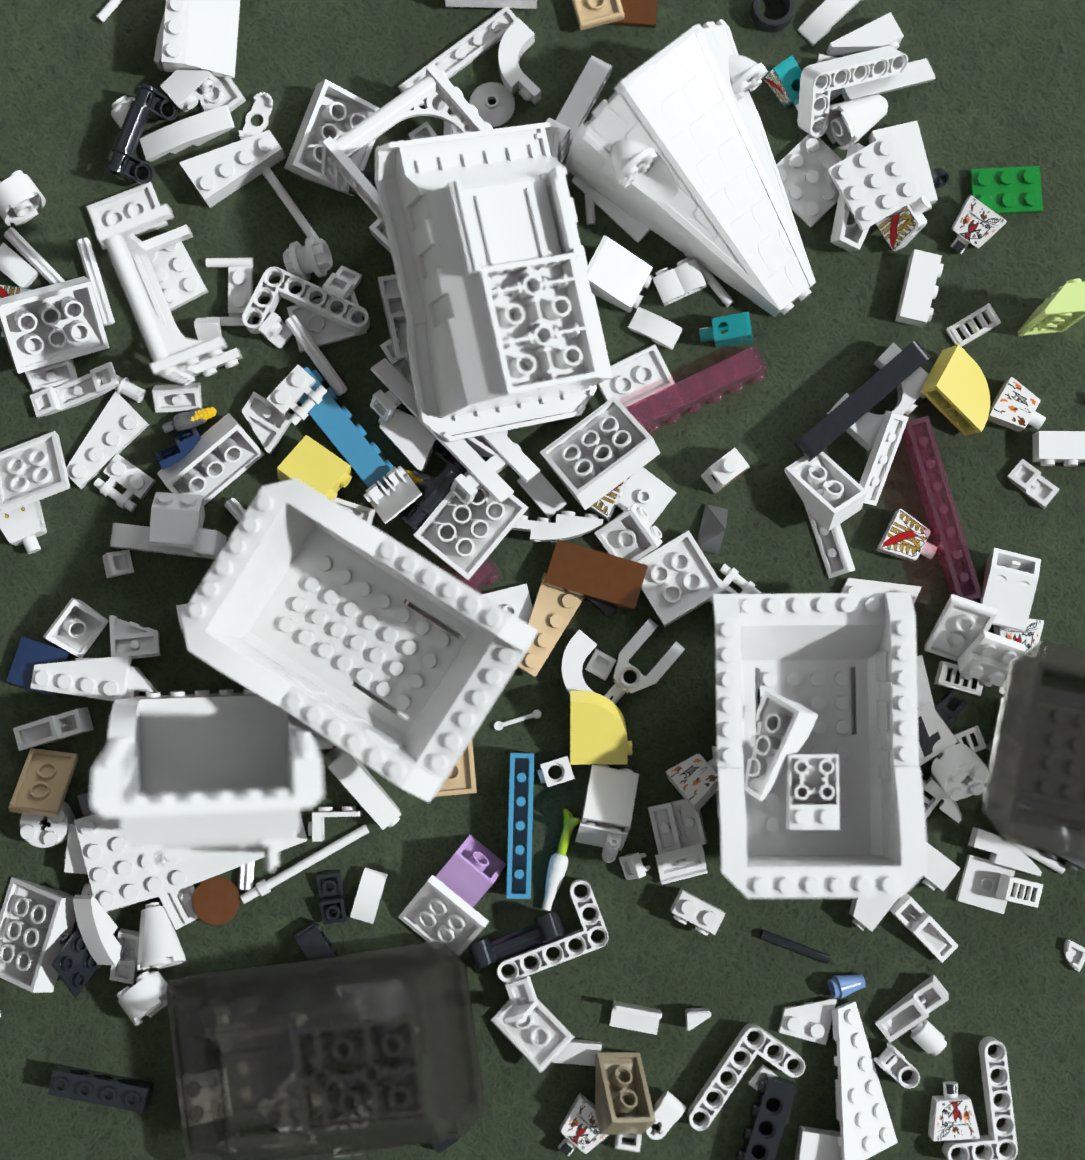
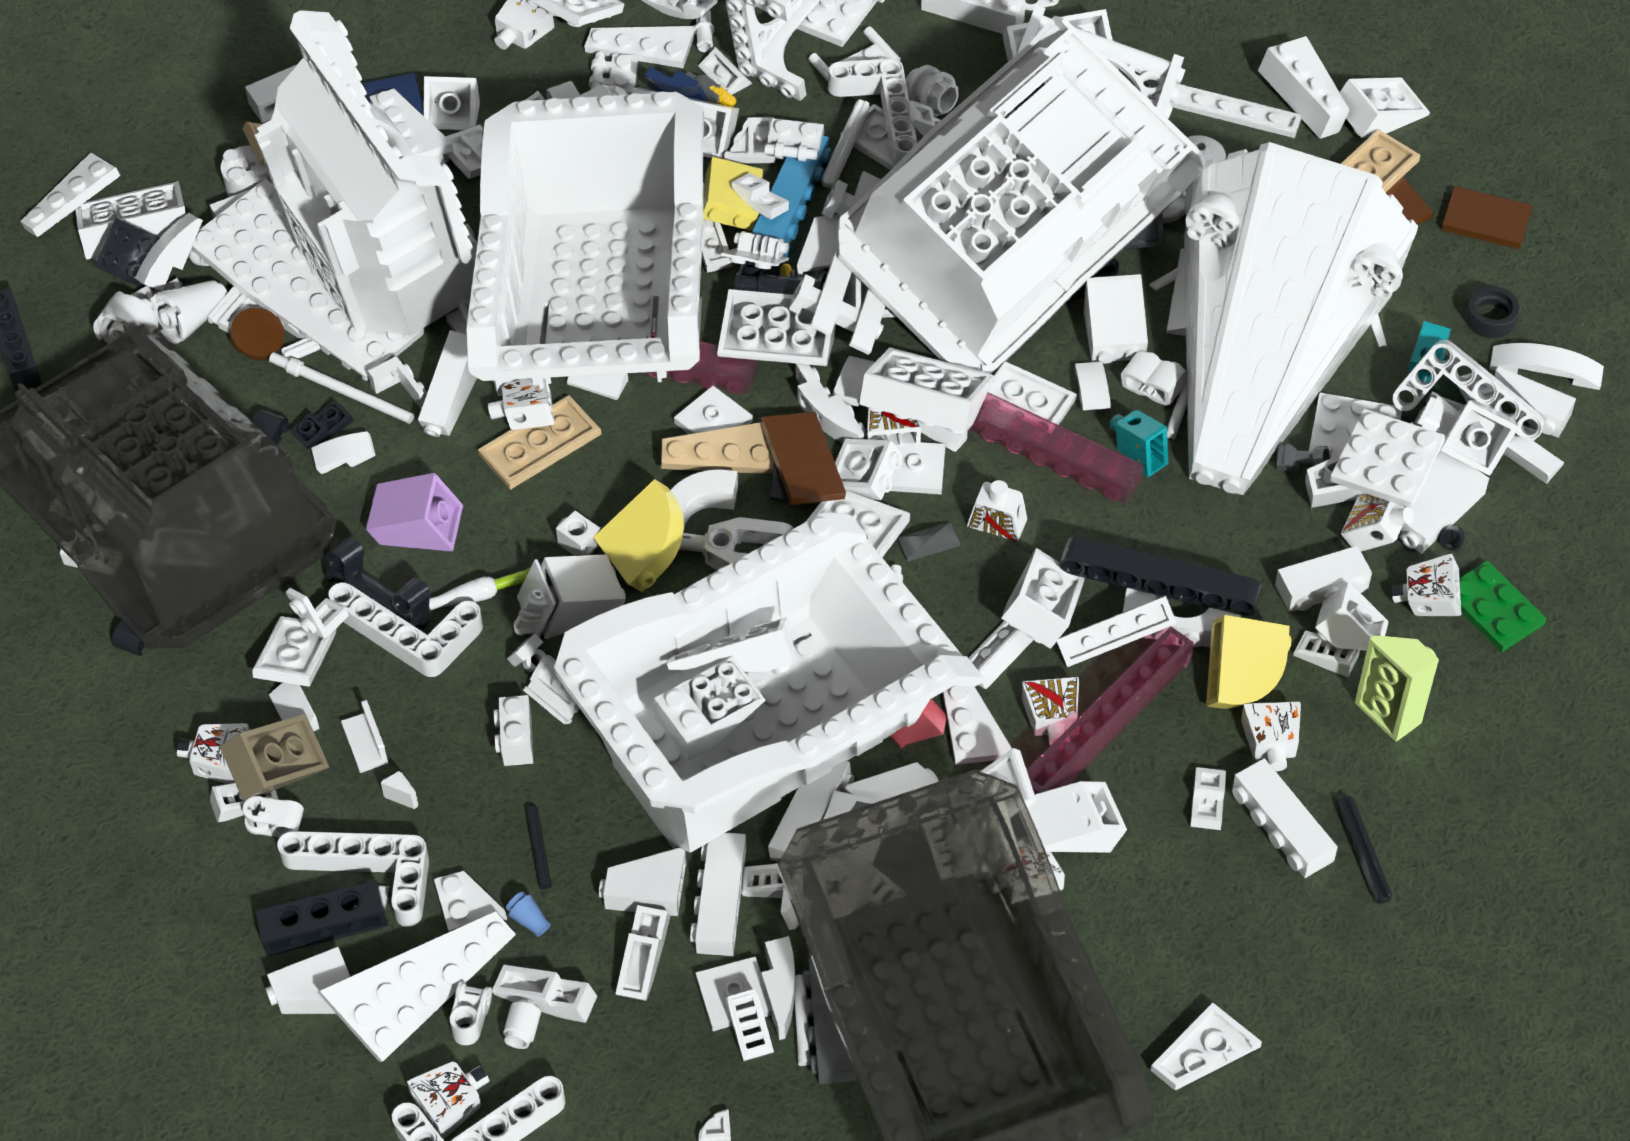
camera: 60 degrees right, 30 degrees down
white slope [194,318,222,340] -> none
white bracket [258,312,293,349] -> none
white bar [262,167,320,239] -> none
white plate [398,875,489,963] -> none
white hinge [494,709,542,731] -> none
white arch [498,18,541,104] -> none
dark azure brick [506,752,534,899] -> none
white tile [585,649,617,681] -> none
none -> white slope [732,173,789,220]
none -> dark grey leg [1276,444,1331,473]
none -> white slope [1315,582,1388,651]
none -> white slope [1440,400,1519,476]

